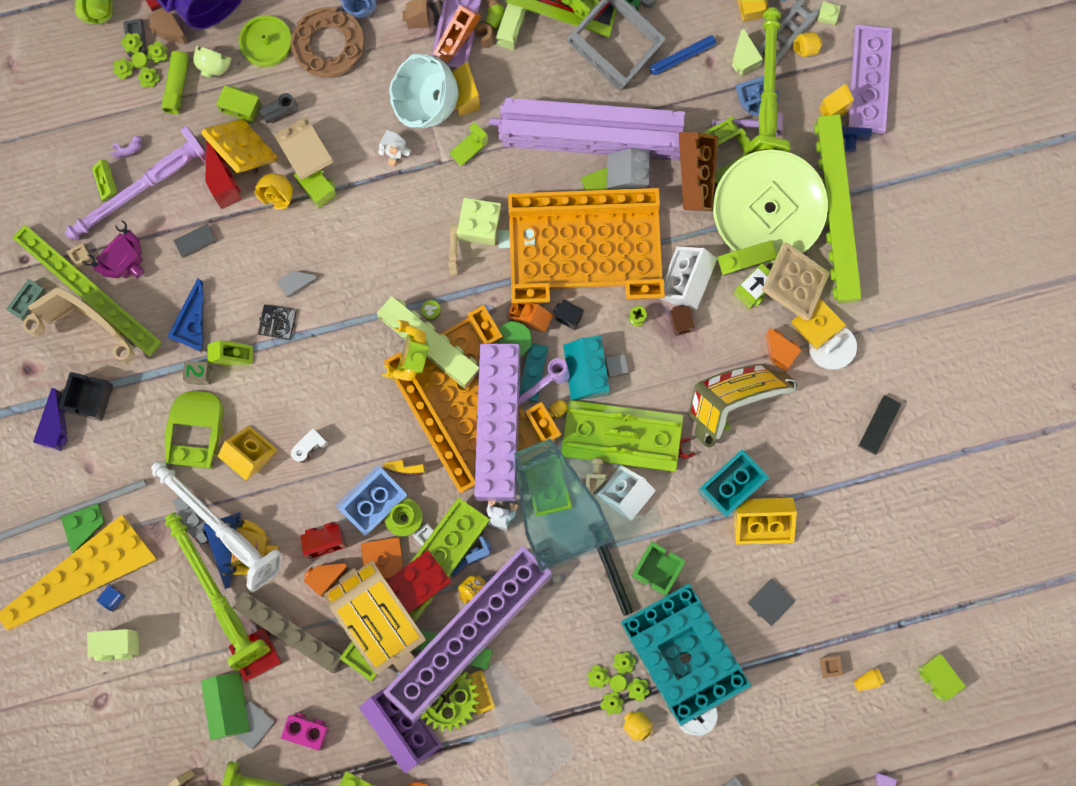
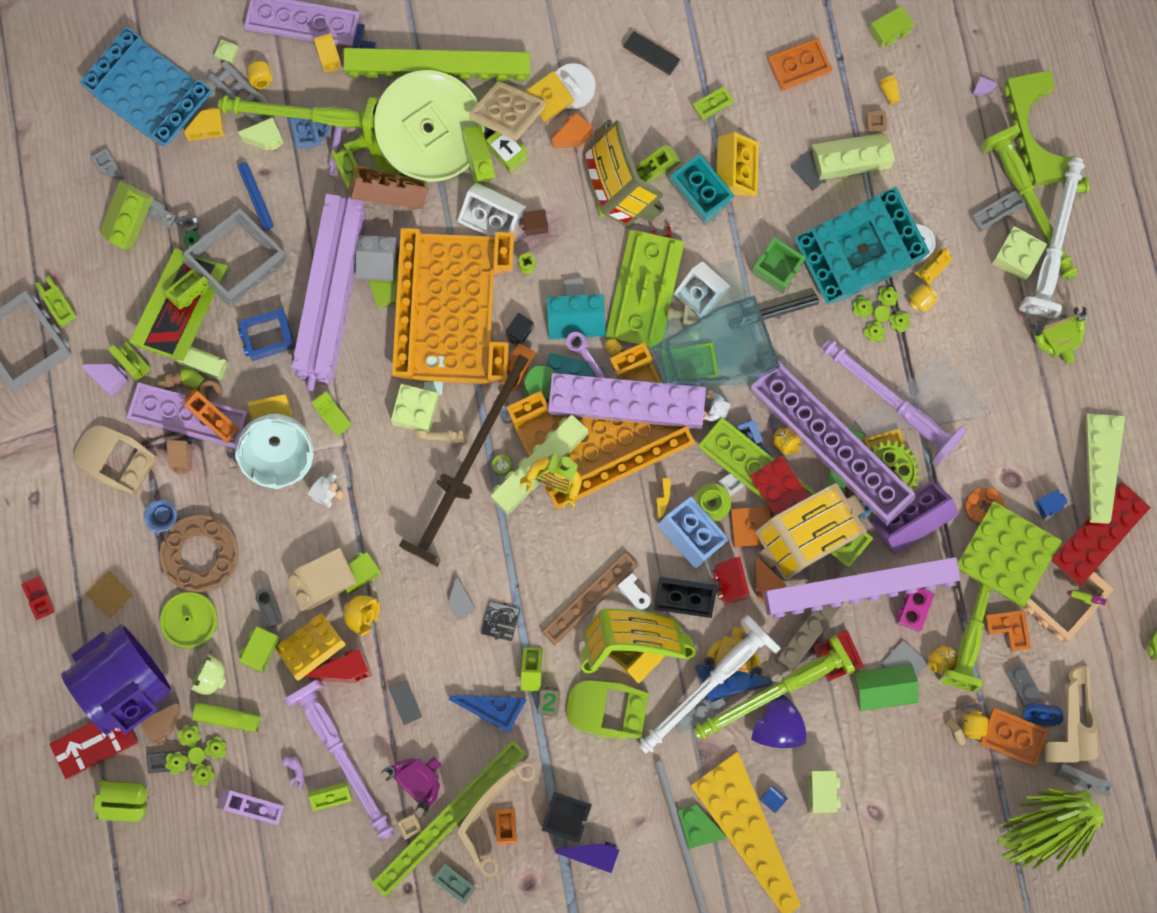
camera: 90 degrees left, 0 degrees up
none -> lavender slope [216,788,284,825]
none -> blue window [238,308,296,361]
none -> dark brown piece [399,354,528,567]
none -> orange slope [495,809,517,844]
none -> medium nougat tile [541,552,638,646]
none -> panel [579,609,696,673]
none -> lime slope [635,145,681,183]
none -> black slope [654,577,717,618]
none -> lime plate [692,86,734,121]
none -> dark purple brick [751,695,807,748]
none -> lavender brick [763,557,961,618]
none -> orange tile [767,37,832,91]
none -> yellowish green slope [811,133,895,180]
none -> lavender piece [822,340,967,466]
none -> yellow hinge [914,247,953,285]
none -> yellow head [928,646,957,675]

